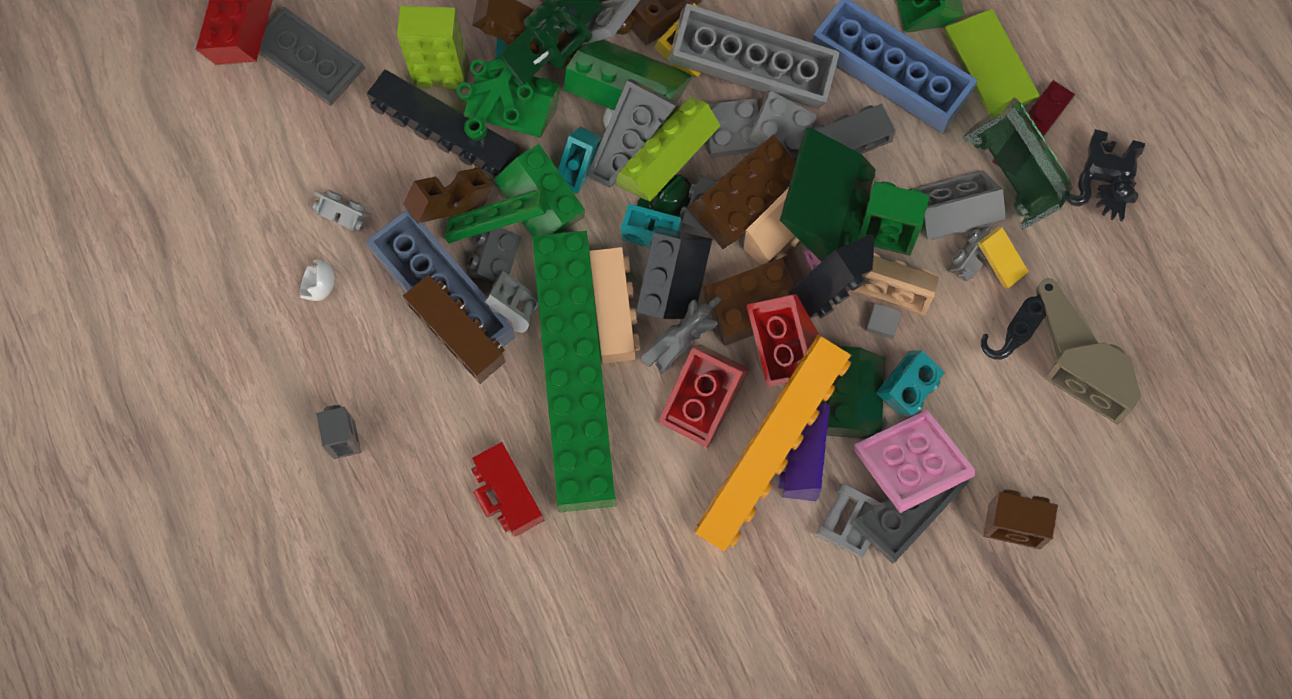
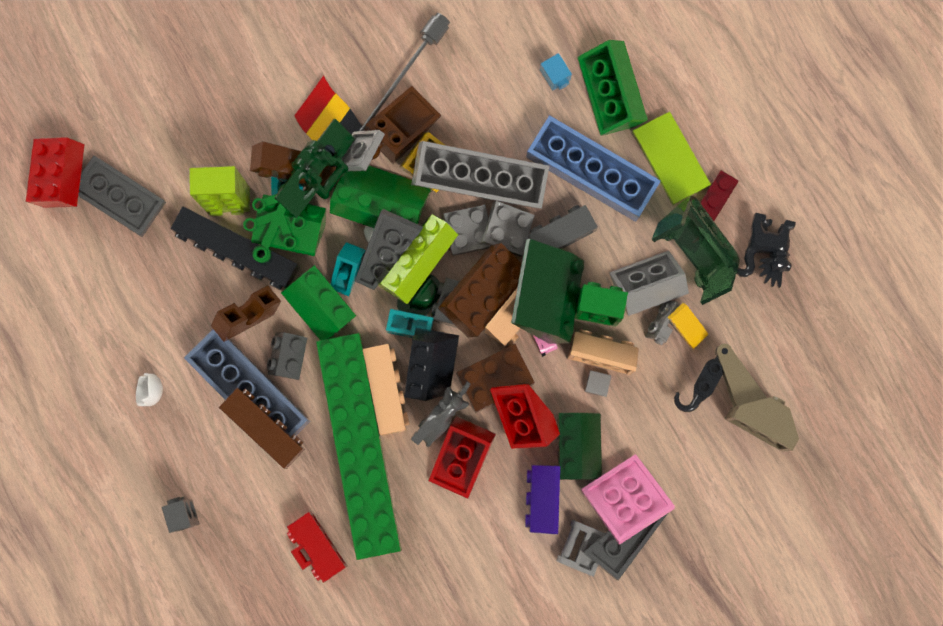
camera: 10 degrees left, 10 degrees up
light grey hinge [312,190,372,232] -> none
green tile [444,188,547,243] -> none
light grey plate [484,271,539,333] -> none
light orange brick [694,335,851,552] -> none
black slope [789,234,875,319] -> none
teal brick [876,350,945,416] -> none
reddish brown brick [983,490,1058,550] -> none

